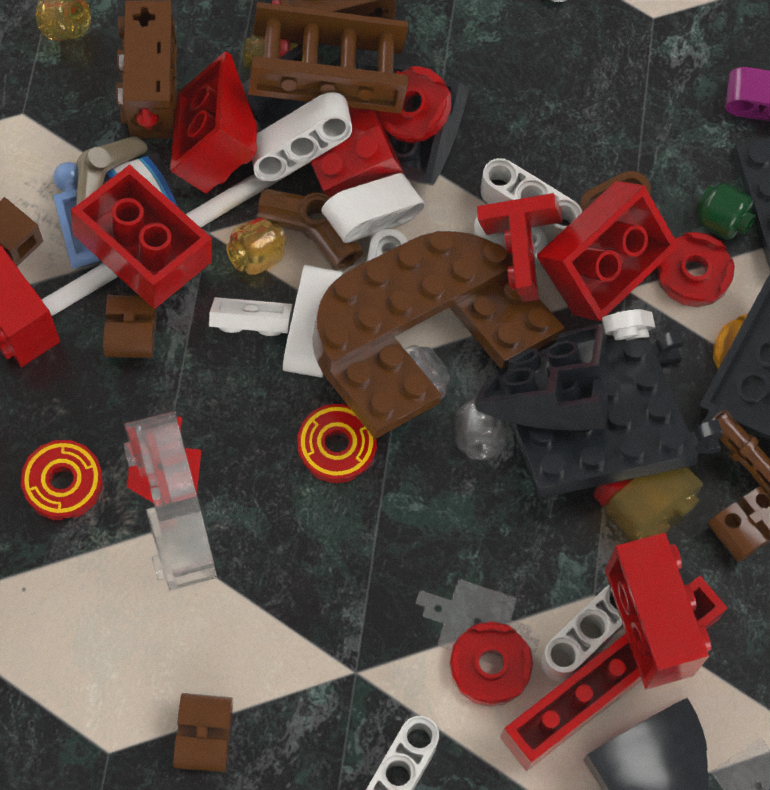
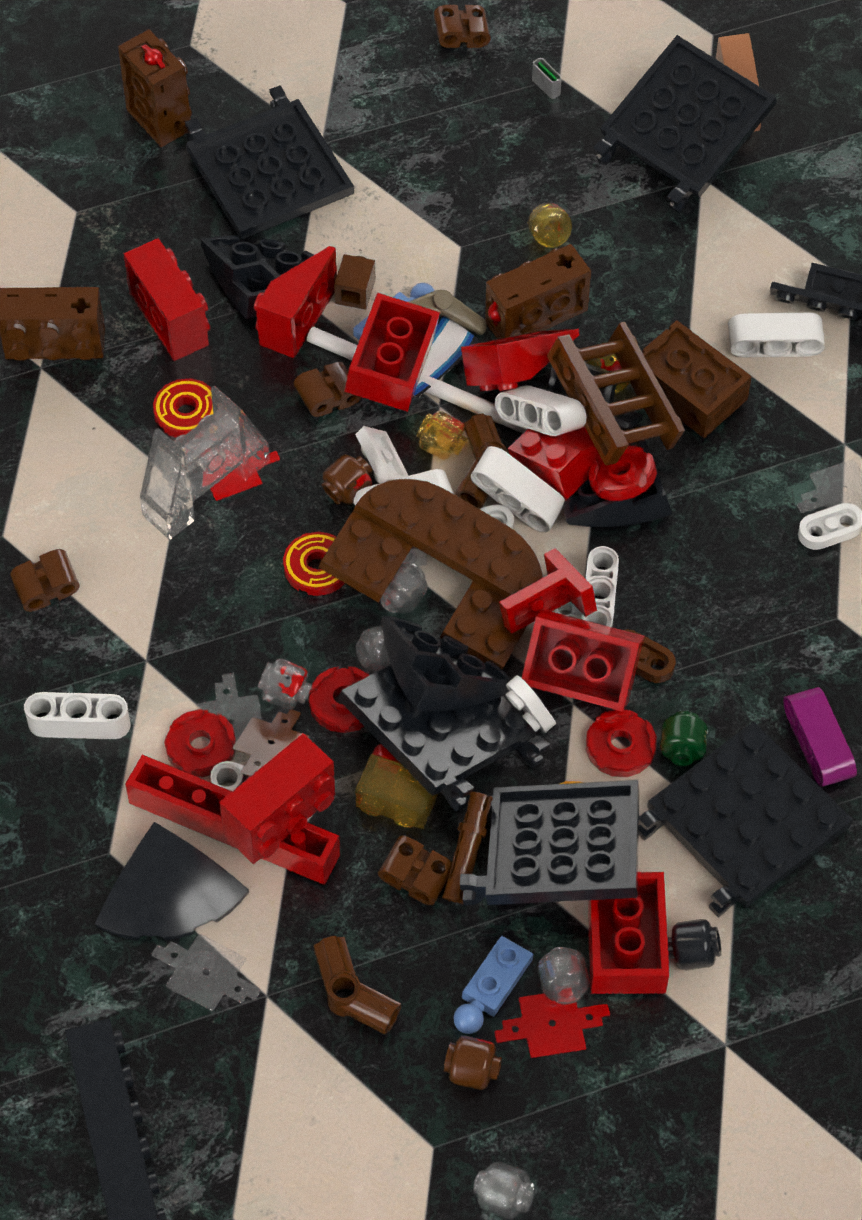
camera: 65 degrees right, 10 degrees down
none -> piece [232,709,310,776]
none -> clear head [257,659,313,710]
none -> red tile [309,666,370,733]
none -> reddish brown head [322,454,372,505]

